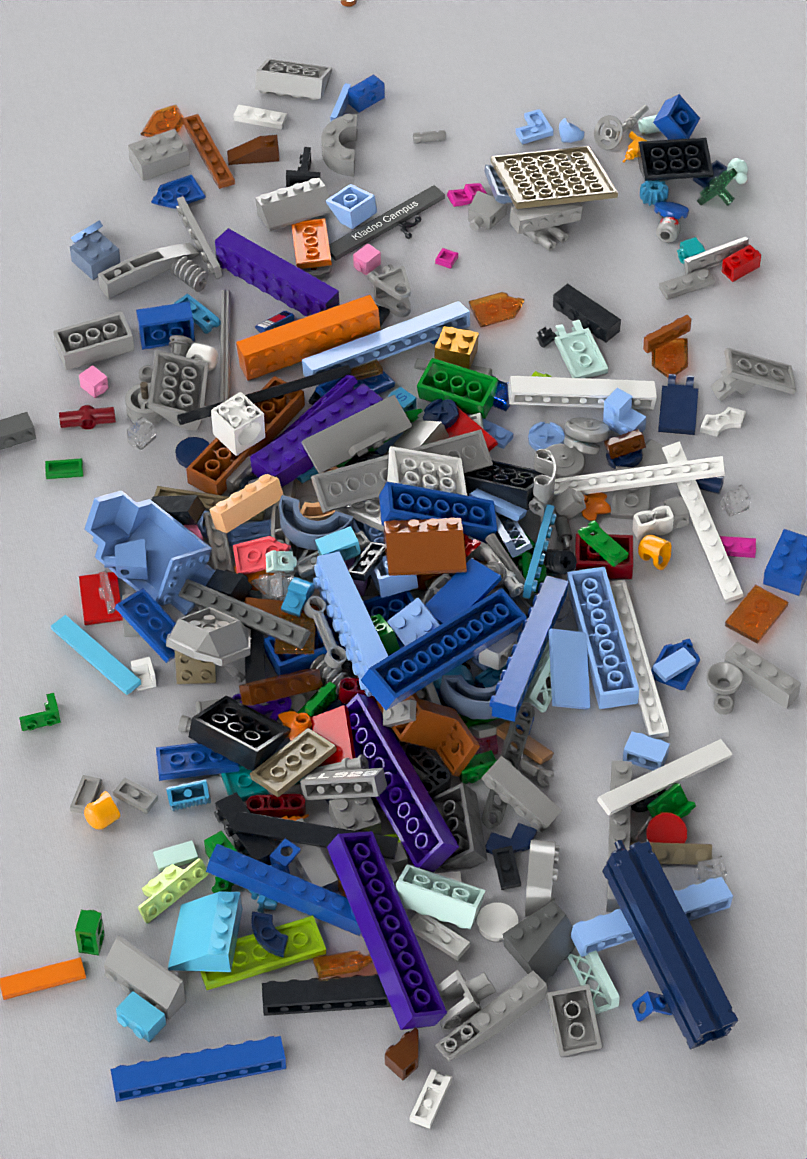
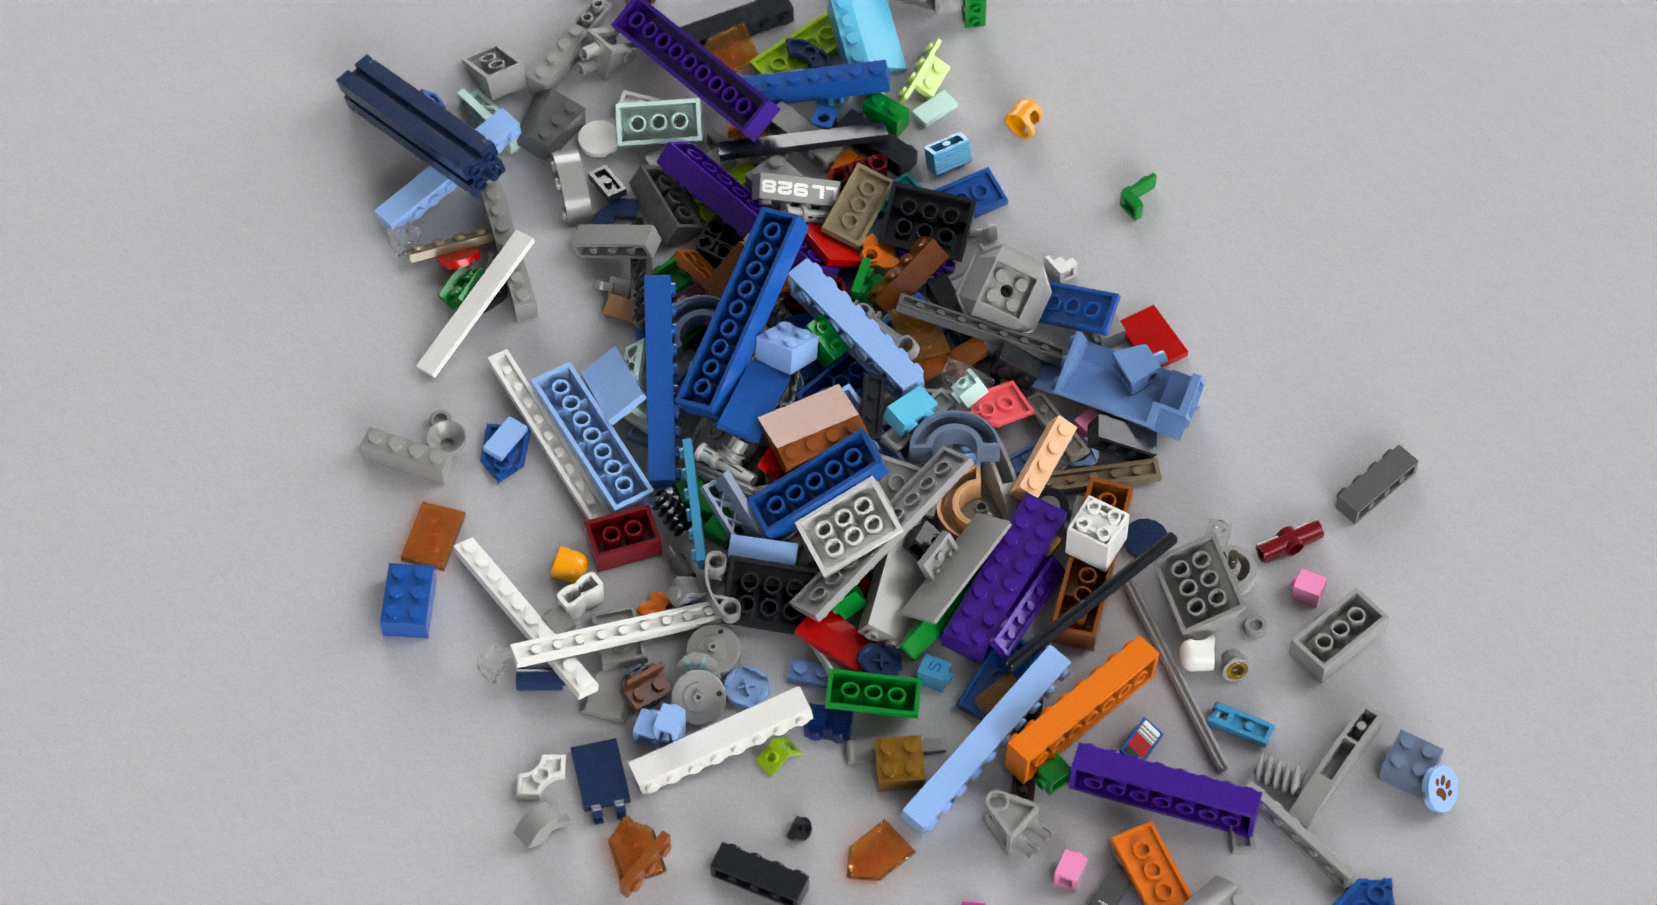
camera: 160 degrees right, 5 degrees up
green tile [45,458,83,479] -> none
medium azure tile [51,615,141,695] -> none
light grey tile [70,775,102,814] -> none
clear plate [98,571,115,614] -> none
light grey plate [113,778,158,814] -> none
blue brick [136,301,195,350] -> none
dark azure brick [281,577,315,617] -> none
light aqua tile [555,320,608,379] -> none
green plate [578,520,628,567] -> none
light blue brick [623,731,670,771] -> none
dark pink plate [719,536,756,558] -> none
light grey tile [724,348,796,395] -> none

